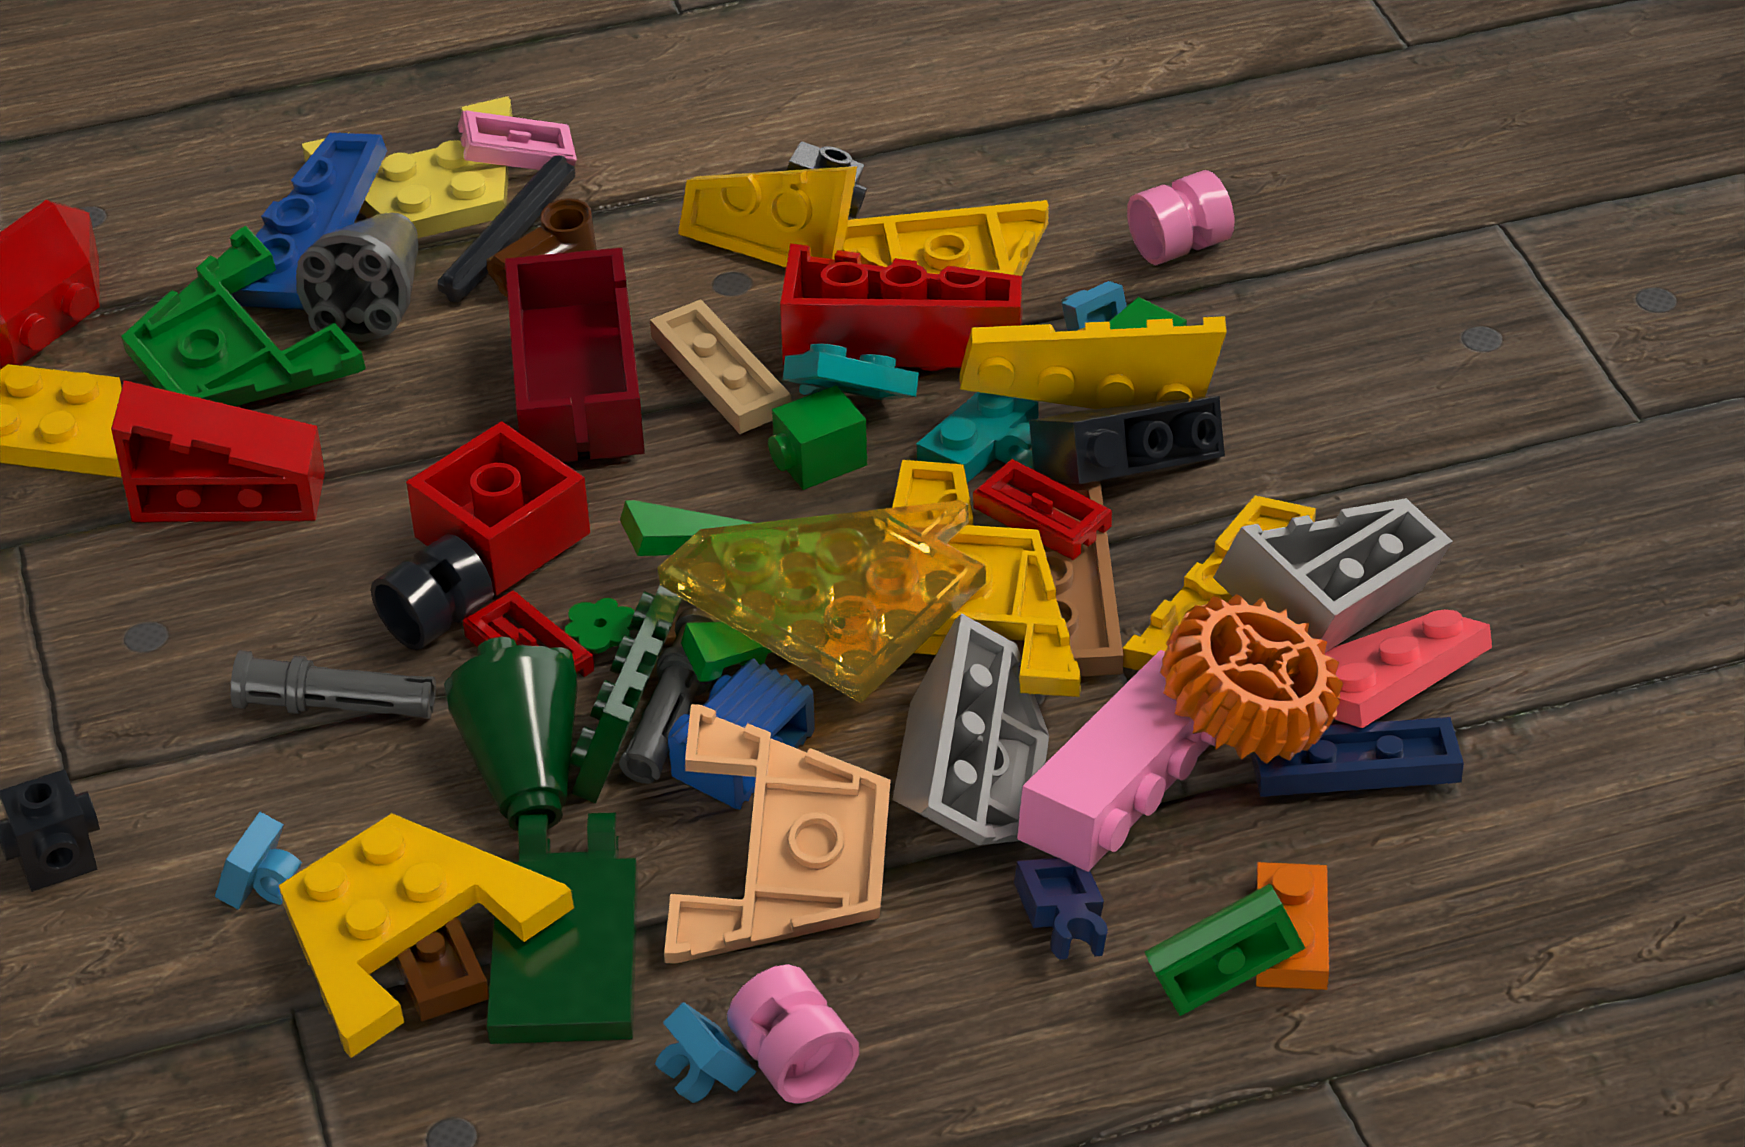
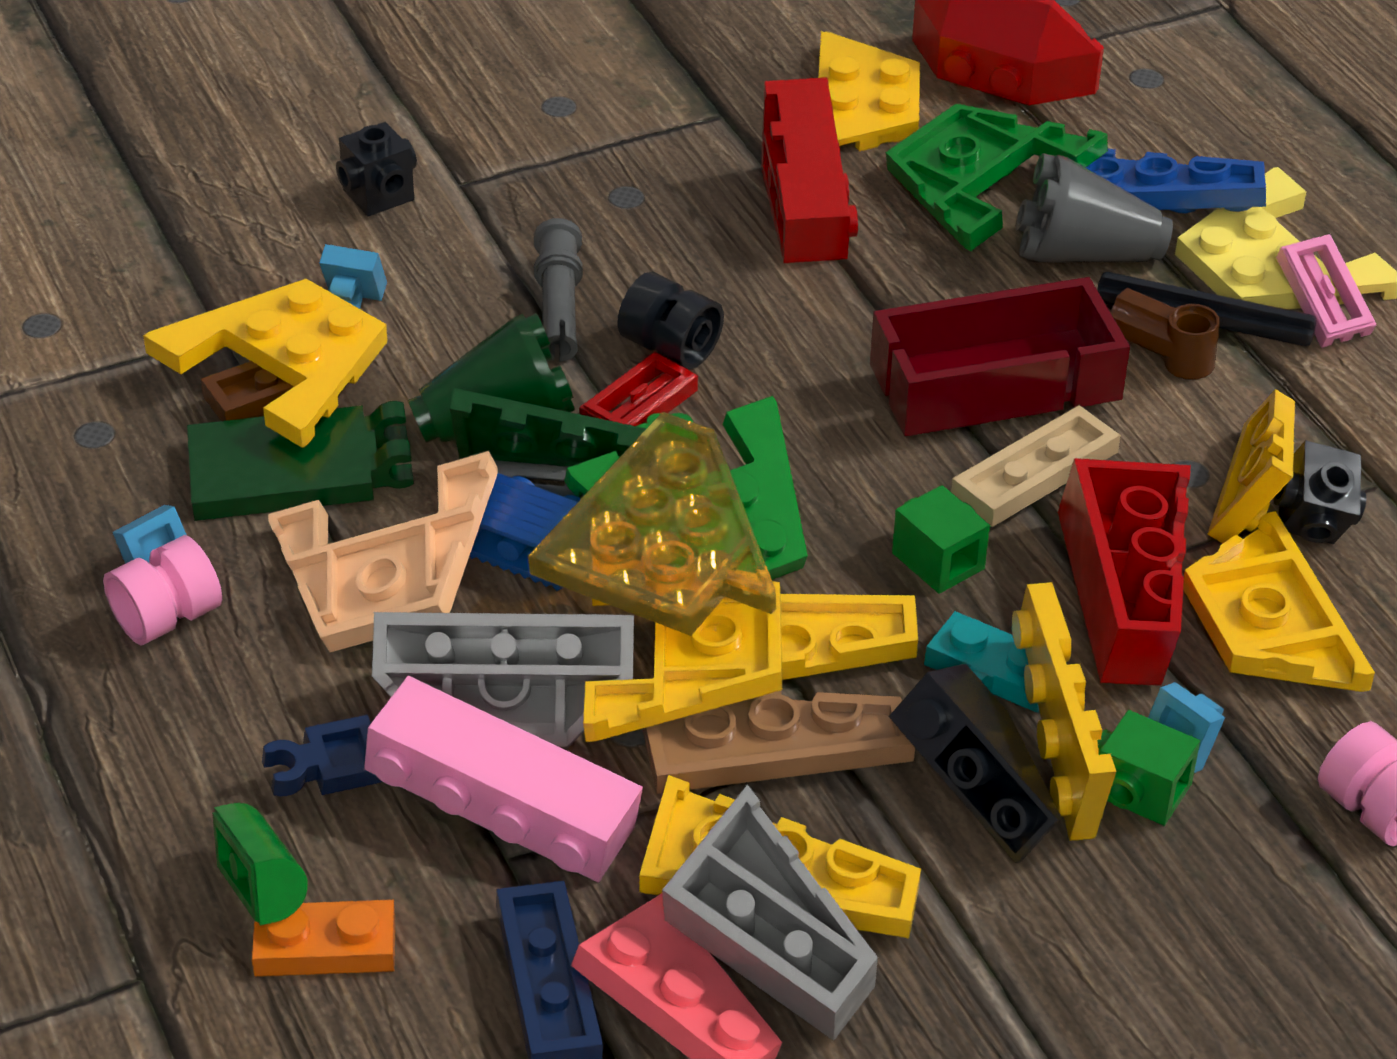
camera: 80 degrees right, 0 degrees up
red brick [406,421,590,596] -> none
teal plate [783,344,919,400] -> none
red tile [973,459,1112,560] -> none
orange gear [1160,594,1344,764] -> none

